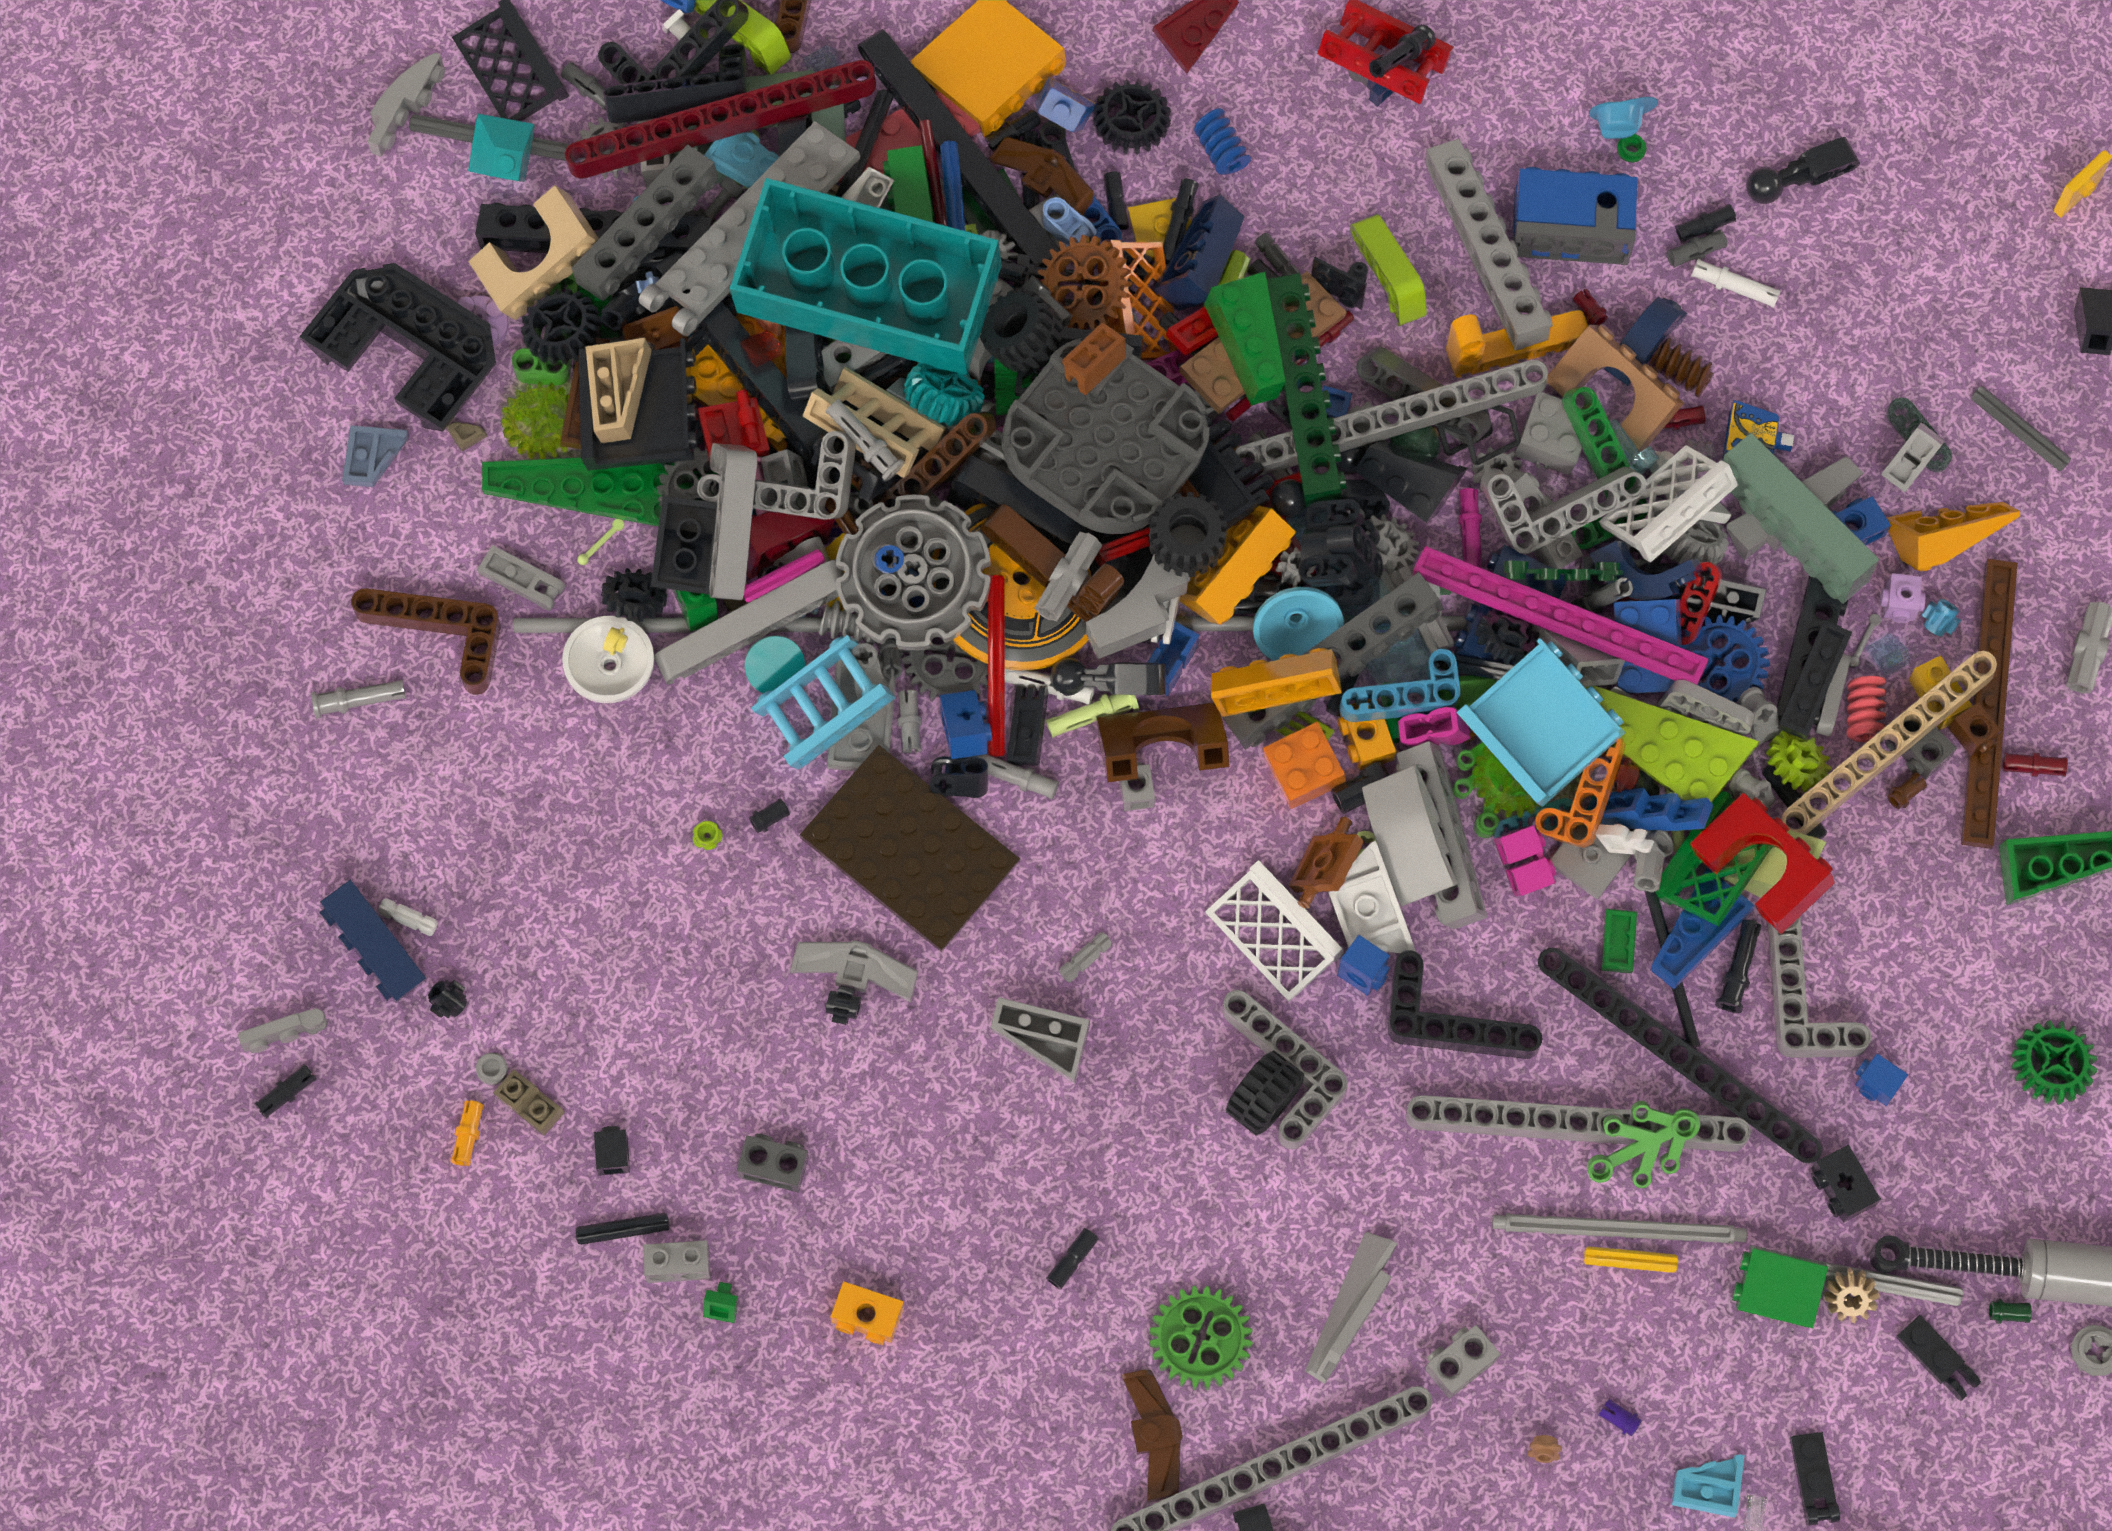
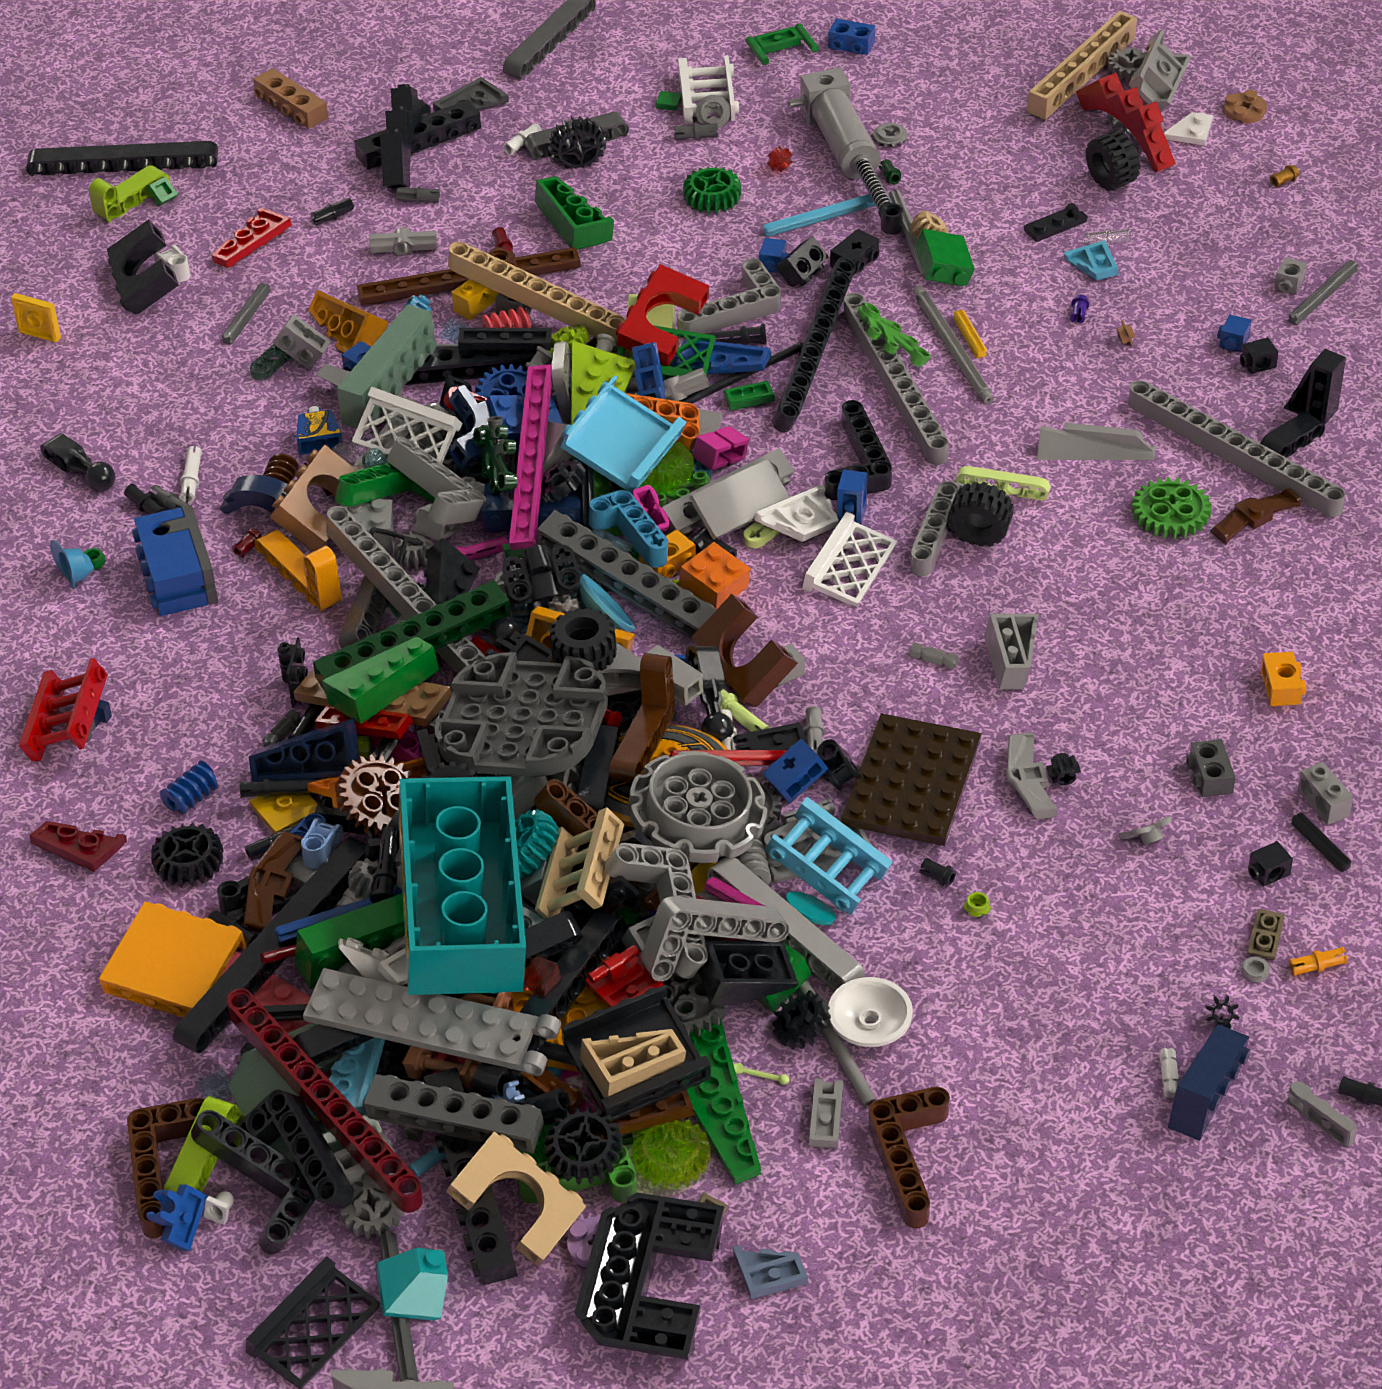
camera: 110 degrees left, 25 degrees down
light grey pin [311,679,406,719] -> none
dark grey pin [561,62,606,110] -> none
light yellow plate [603,627,628,656] -> none
green tile [703,1282,738,1323] -> none
light grey pin [825,399,905,481] -> none
blue bush [874,545,904,574] -> none
light grey piece [1034,532,1102,622] -> none
torso [1035,77,1097,133] -> none
black piece [1046,1228,1099,1290] -> none
dark orange hinge [1062,322,1126,396] -> none
light orange slope [1211,648,1342,717] -> none
dark orange plate [1288,817,1364,909] -> none
lime beam [1350,214,1427,326] -> none
black pin [1369,24,1435,78] -> none
light grey brick [1425,139,1553,351] -> none
light grey brick [1425,1325,1501,1399] -> none
white plate [1595,824,1654,854] -> none
black hinge [1896,1315,1981,1401] -> none
none -> medium azure axle [763,194,875,237]
none -> clear red gear [767,145,793,173]
none -> black brick [775,236,829,287]
none -> yellowish green beam [956,466,1051,501]
none -> light grey animal [1118,815,1172,846]

